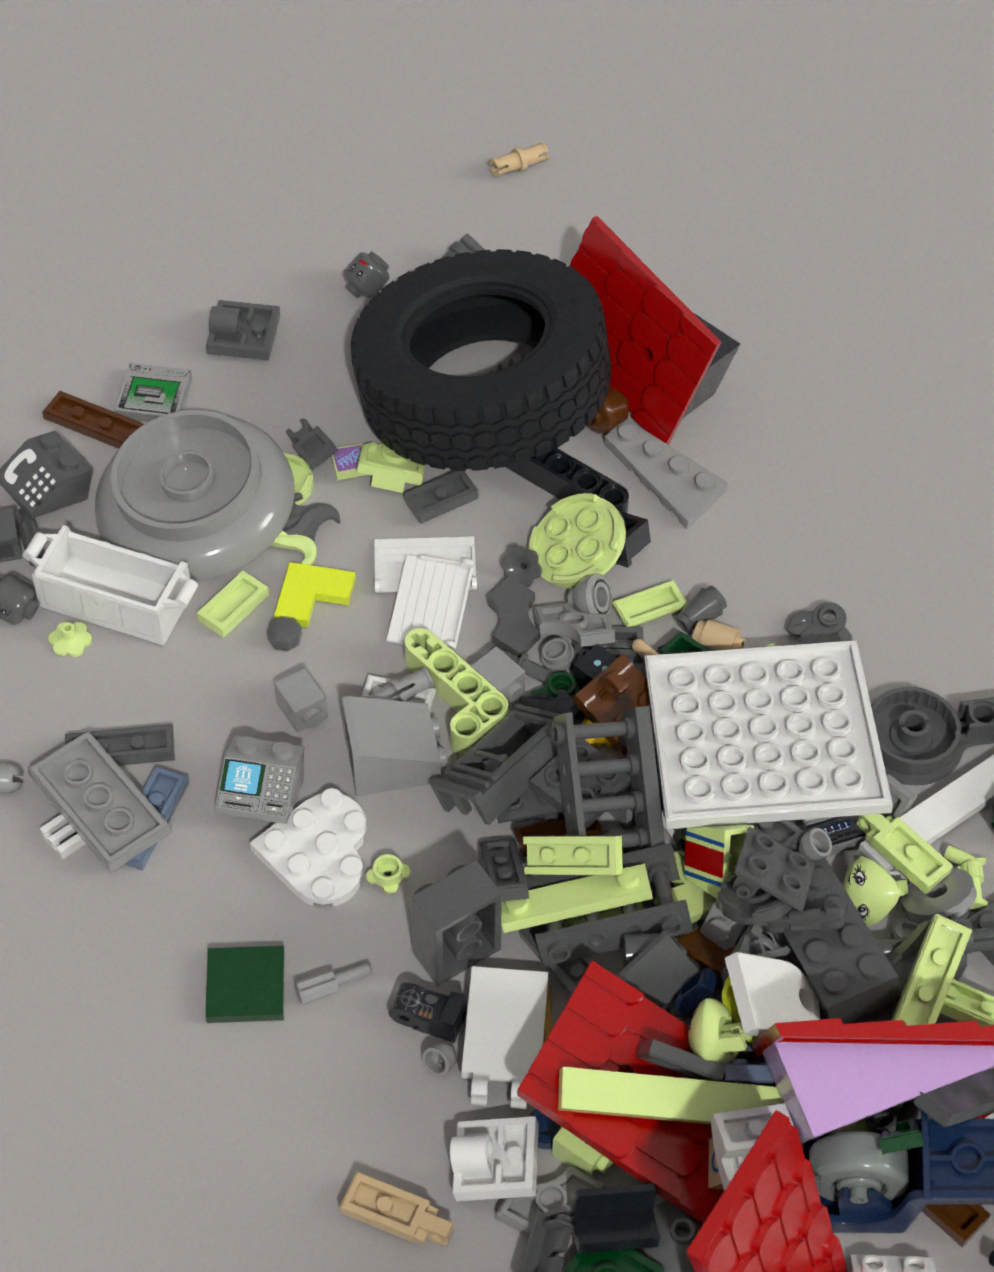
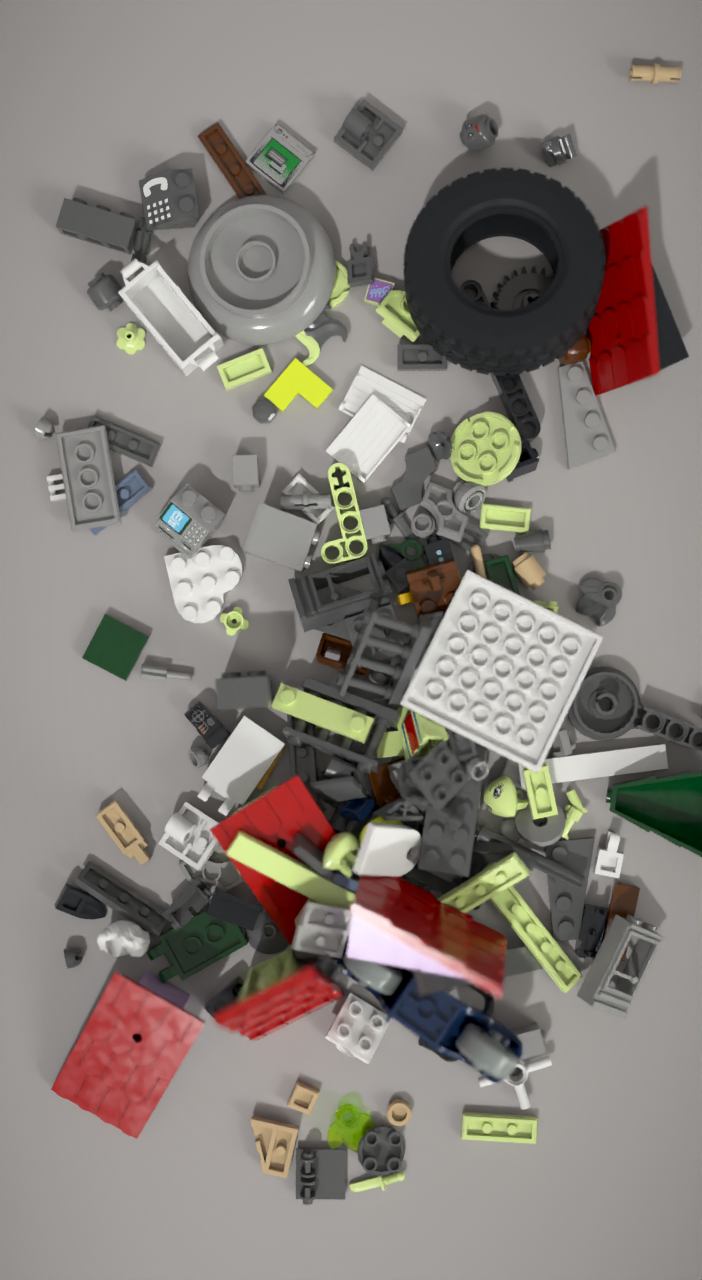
camera: 30 degrees right, 35 degrees up
dark grey tile [479,838,529,901] -> none
yellowish green hinge [523,836,623,875] -> none
dark green tile [879,1118,924,1154] -> none

